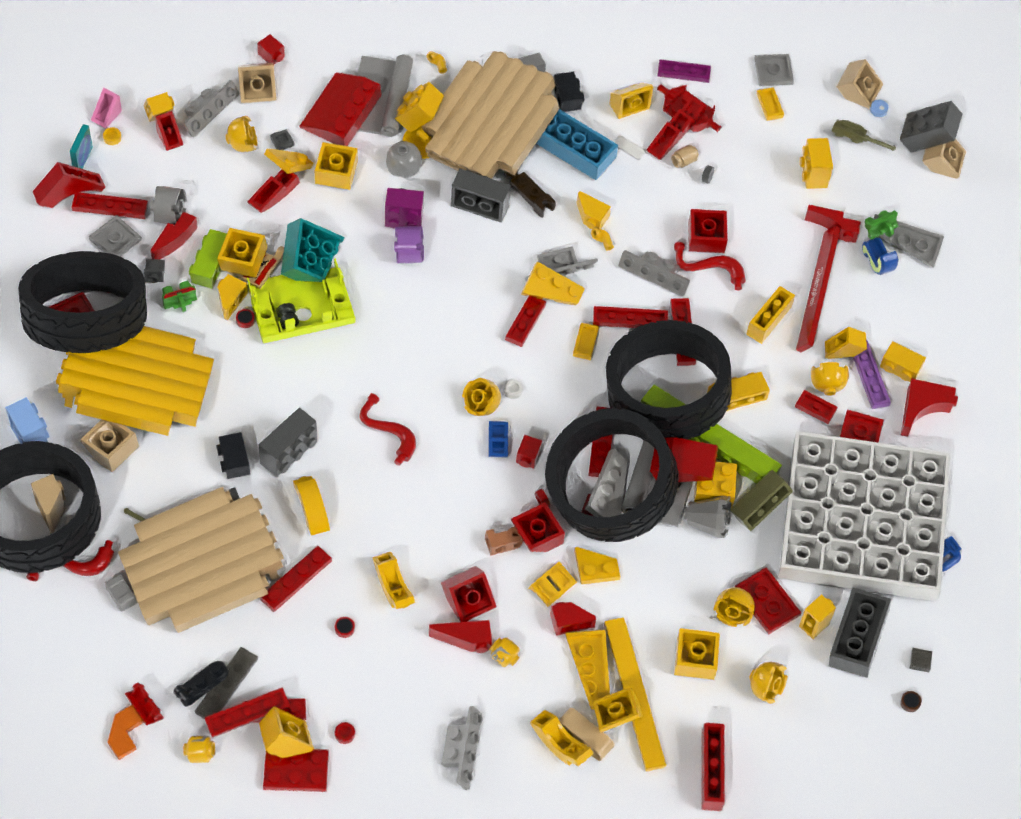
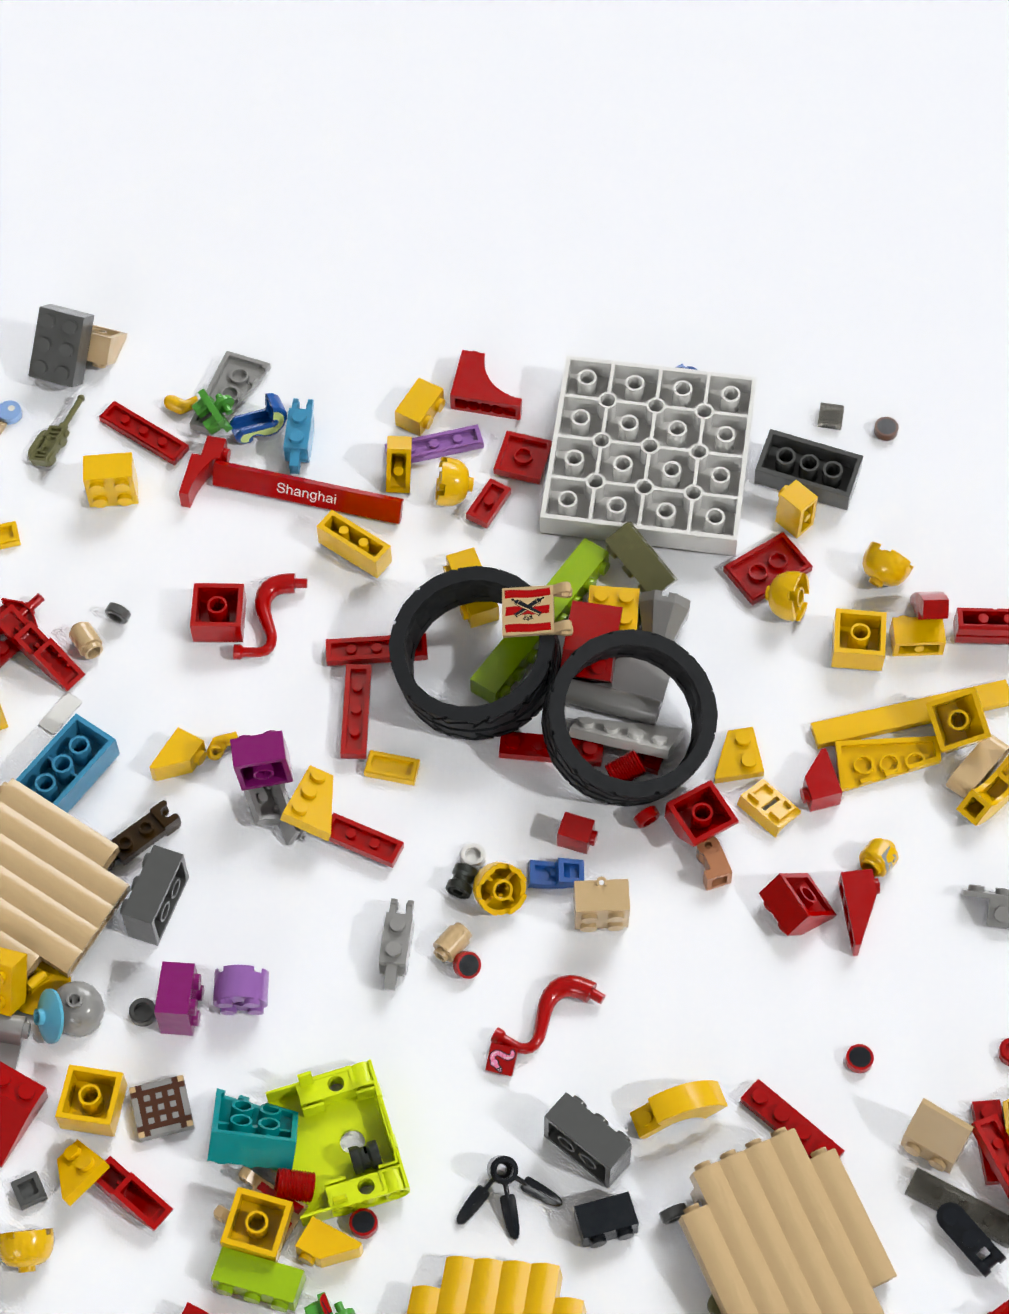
camera: 85 degrees left, 0 degrees up
yellow arch [372,551,415,609] -> none
light grey bracket [618,250,690,296] -> none
none -> medium azure dish [33,988,64,1044]
none -> red tile [99,401,190,466]
none -> tile [129,1075,195,1142]
none -> yellow arm [164,395,198,415]
none -> magenta brick [230,730,293,791]
none -> red piece [274,1168,316,1203]
none -> dark azure hinge [283,398,315,474]
none -> light grey hinge [378,898,414,991]
none -> tan brick [433,922,472,962]
none -> pearl dark grey wheel [445,863,478,899]
none -> tile [453,951,481,979]
none -> black plant [456,1155,563,1240]
none -> red tile [485,1042,519,1077]
none -> tan flag [502,582,573,638]
none -> tan brick [573,876,630,932]
none -> red piece [604,749,647,781]
none -> yellow brick [889,615,946,656]
none -> tan slope [900,1098,974,1174]
none -> red slope [910,591,949,620]

